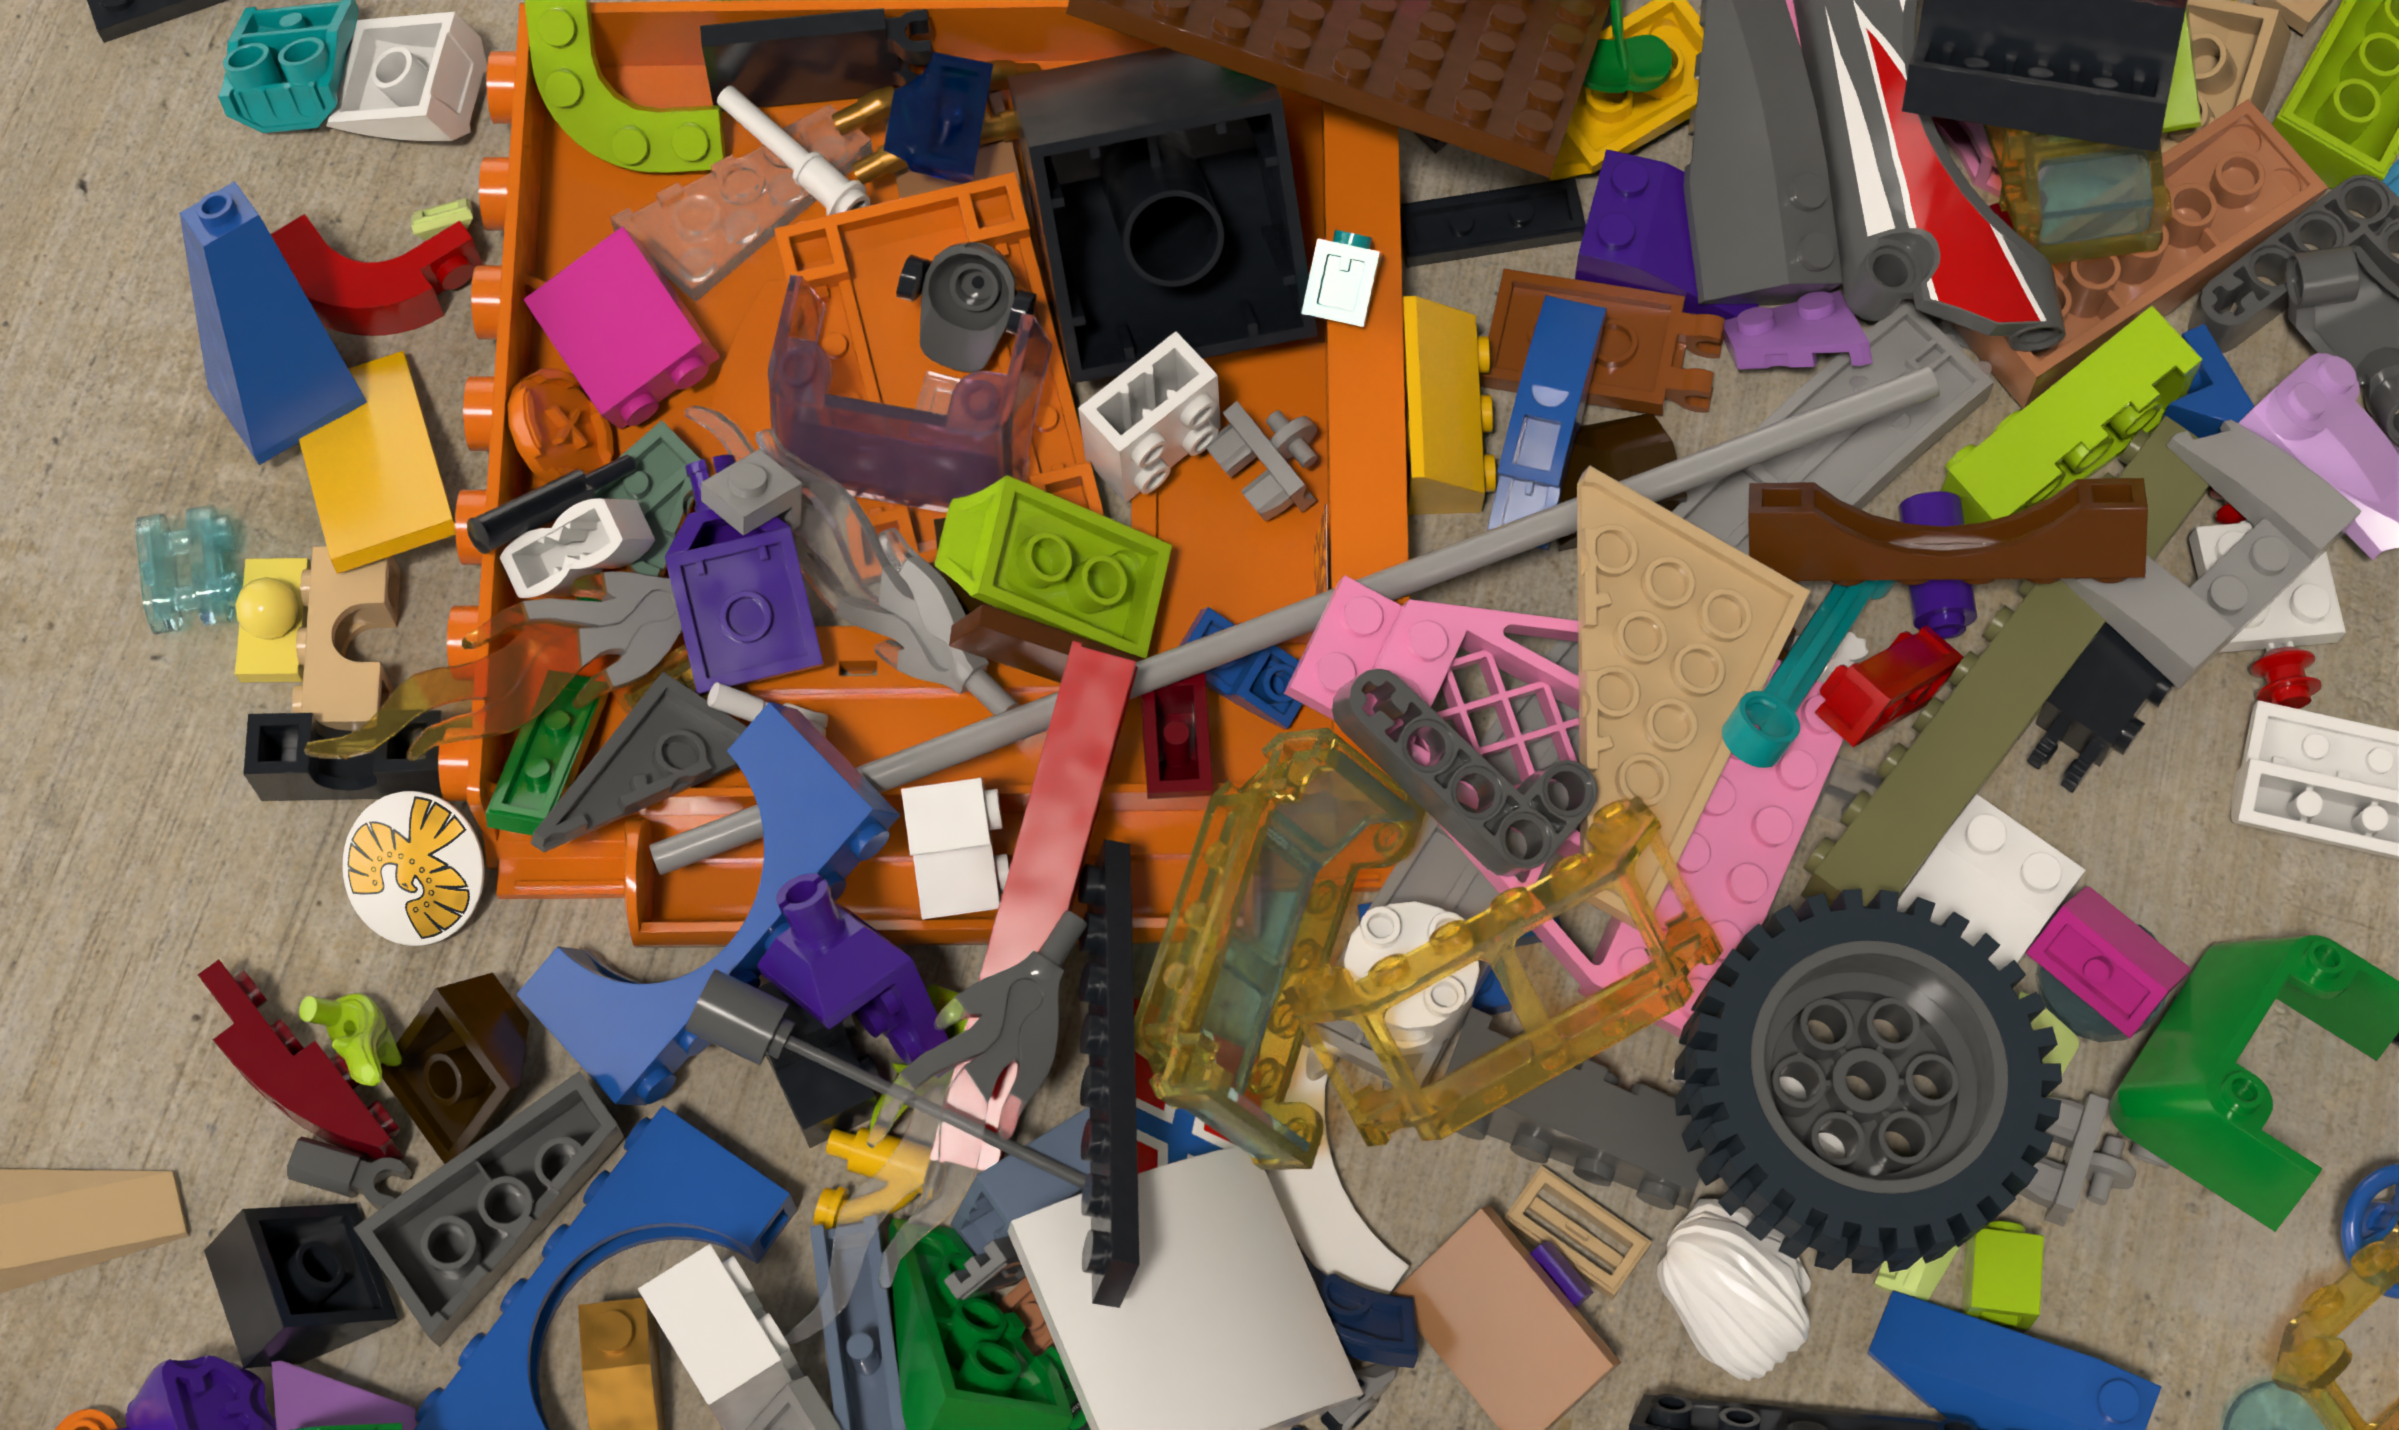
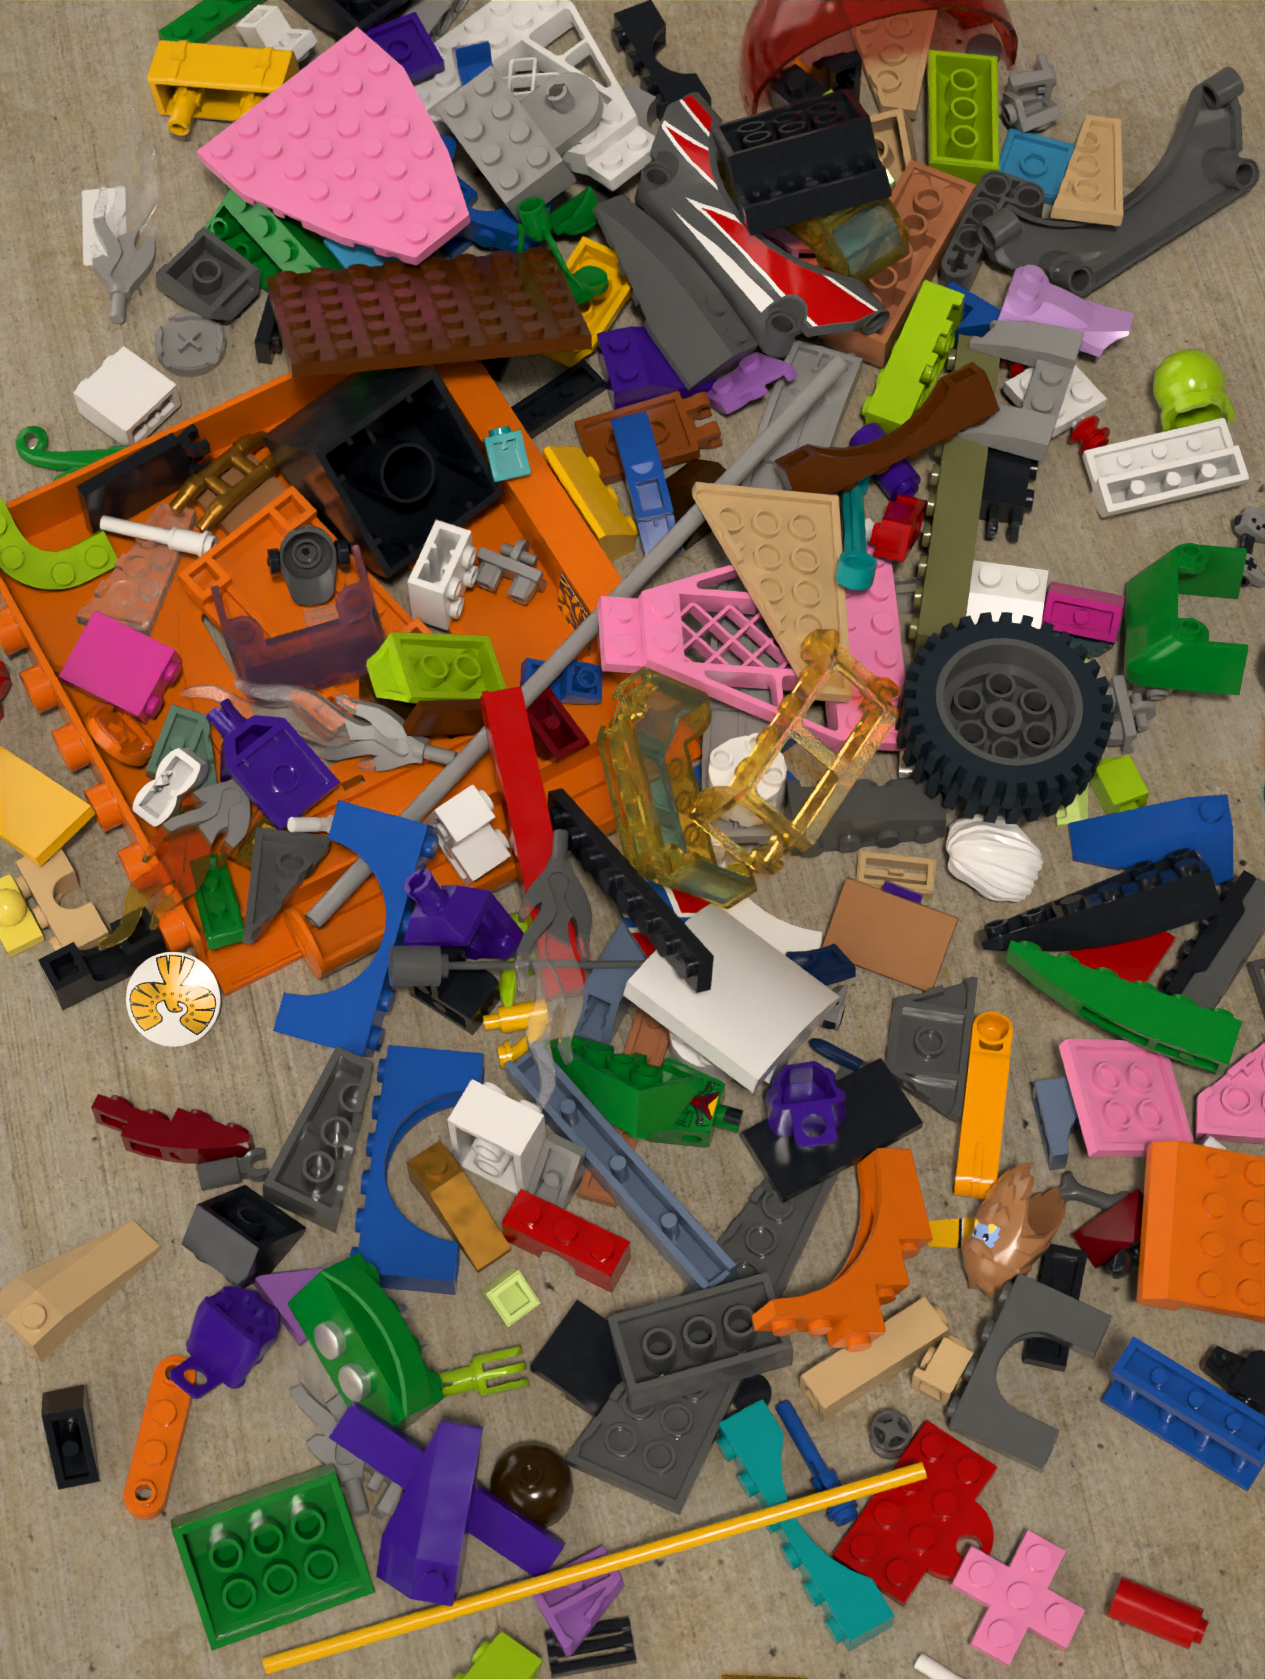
camera: 30 degrees left, 5 degrees down
lime piece [299,993,402,1086] -> none
dark brown slope [381,972,529,1164] -> none
black axle [467,455,637,554] -> none
light grey bracket [701,449,802,536] -> none
clear blue slope [883,52,993,184] -> none
dark grey tile [943,1236,1026,1300] -> none
dark grey beam [1332,668,1598,877] -> none

